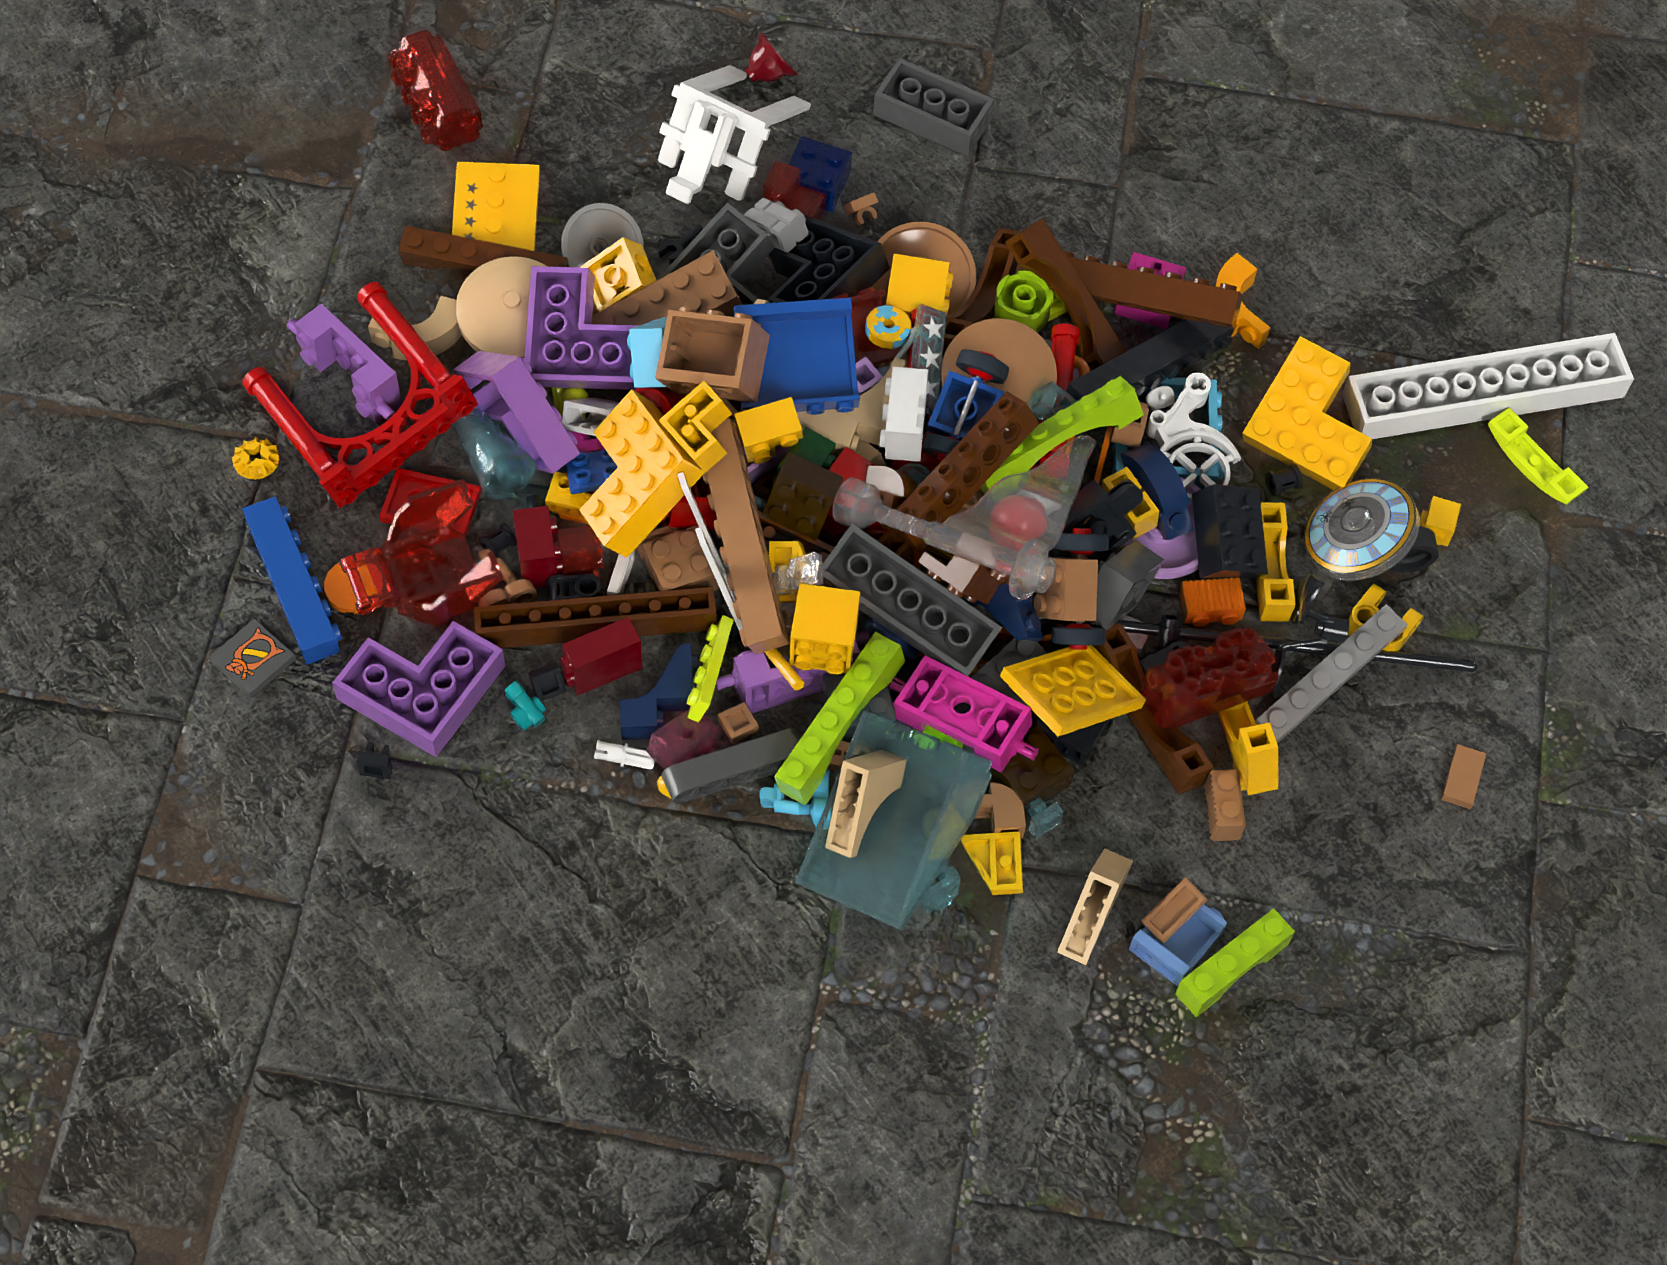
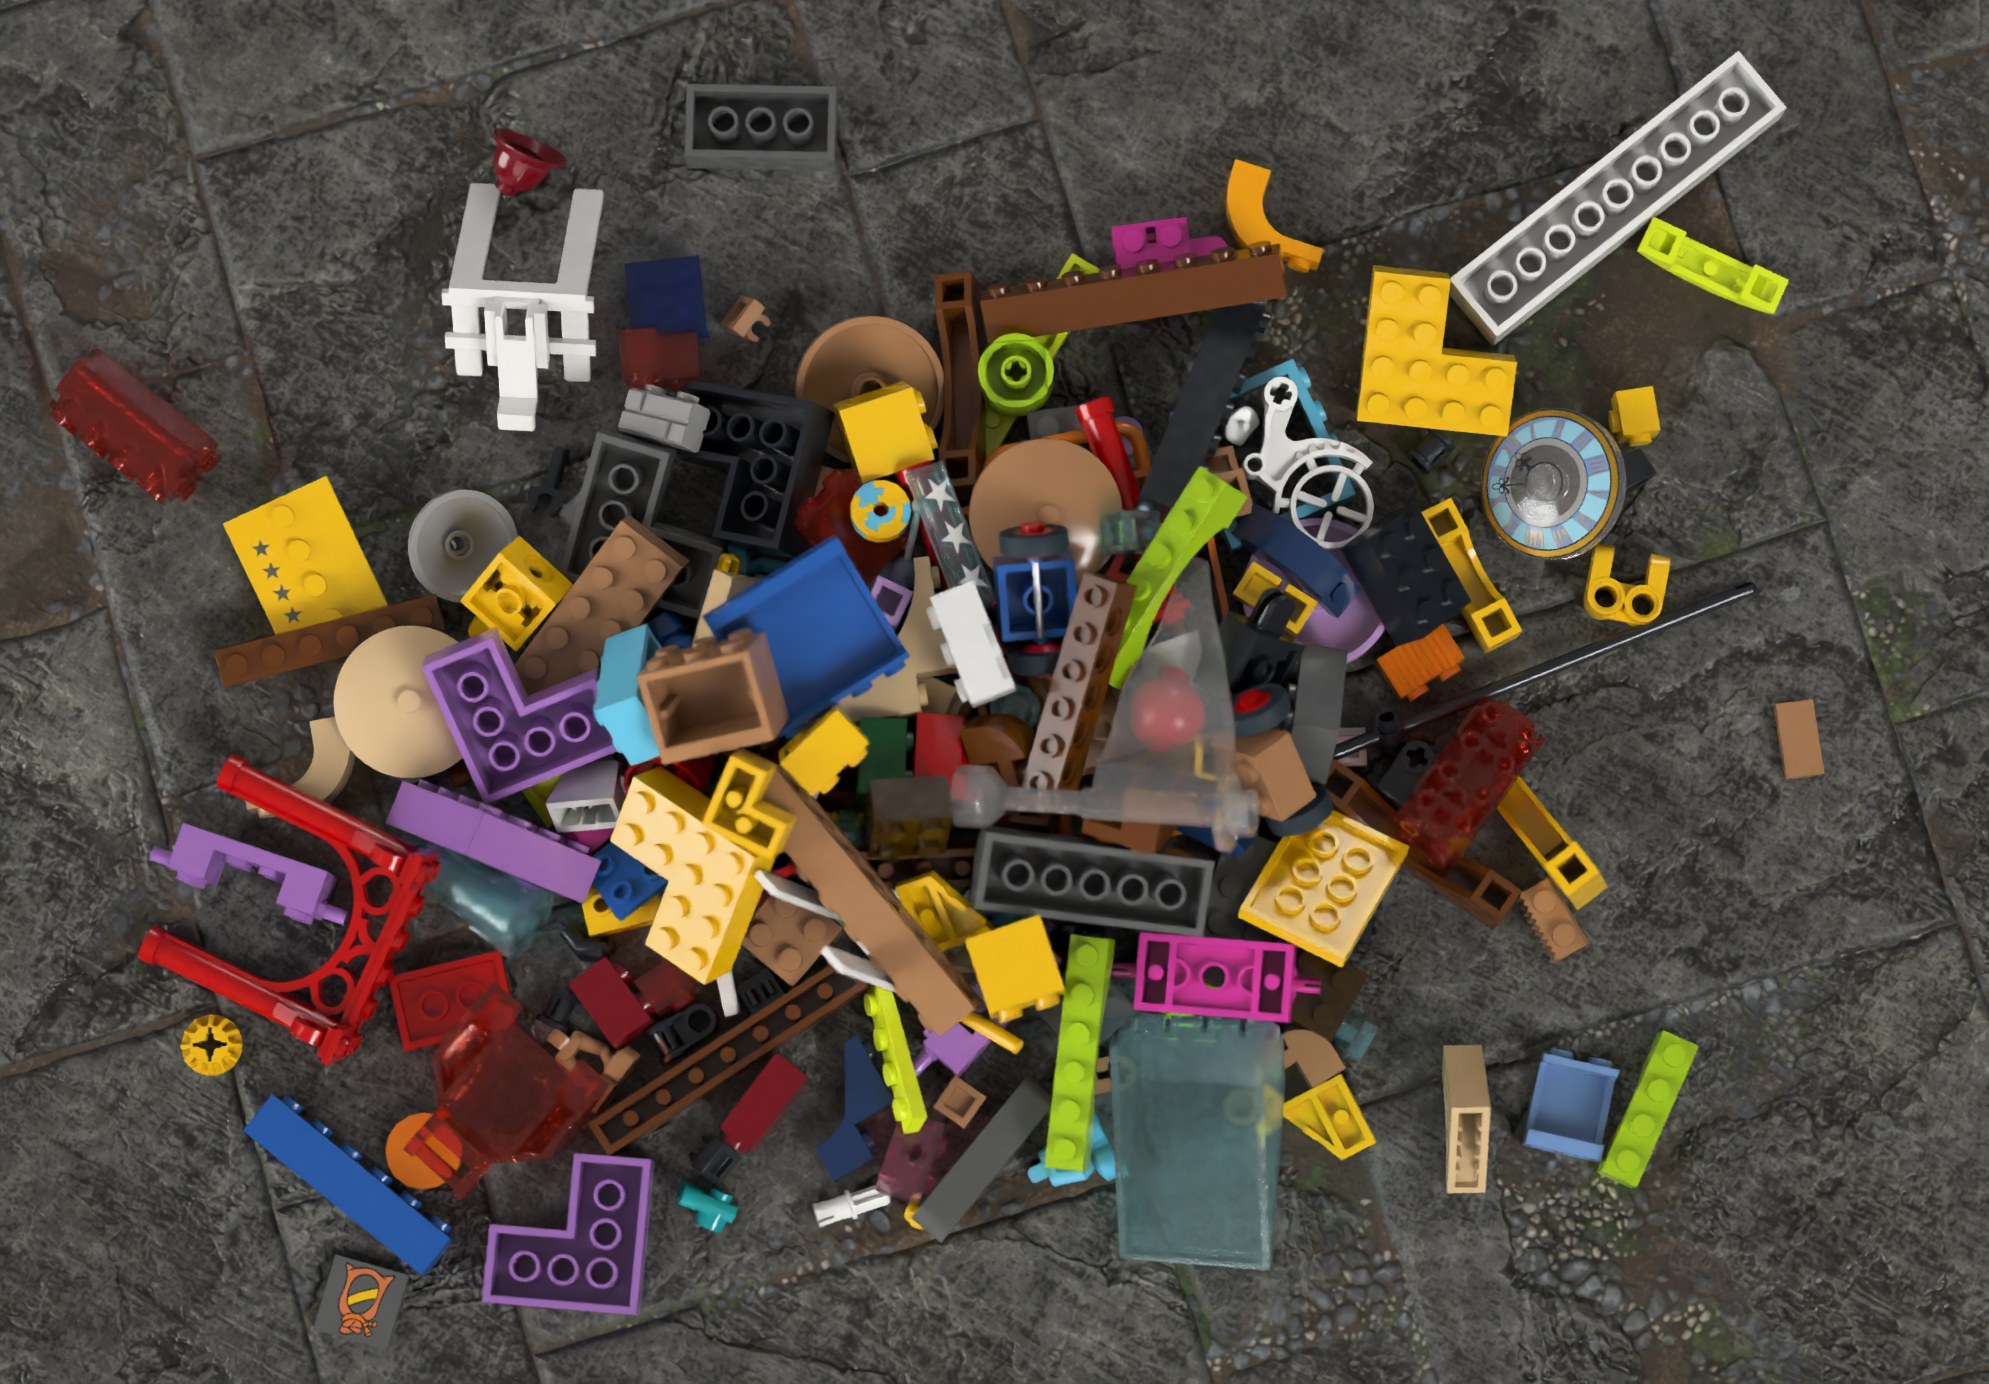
camera: 20 degrees left, 20 degrees up
black tile [356,742,393,780] -> none
clear plate [772,552,823,595] -> none
tan arch [825,749,907,858] -> none
clear light blue bracket [921,860,961,914] -> none
reddish brown arch [1005,218,1126,371] -> none
medium nougat tile [1141,877,1208,944] -> none
light grey plate [1256,604,1408,743] -> none
black plant [1268,573,1349,701] -> none

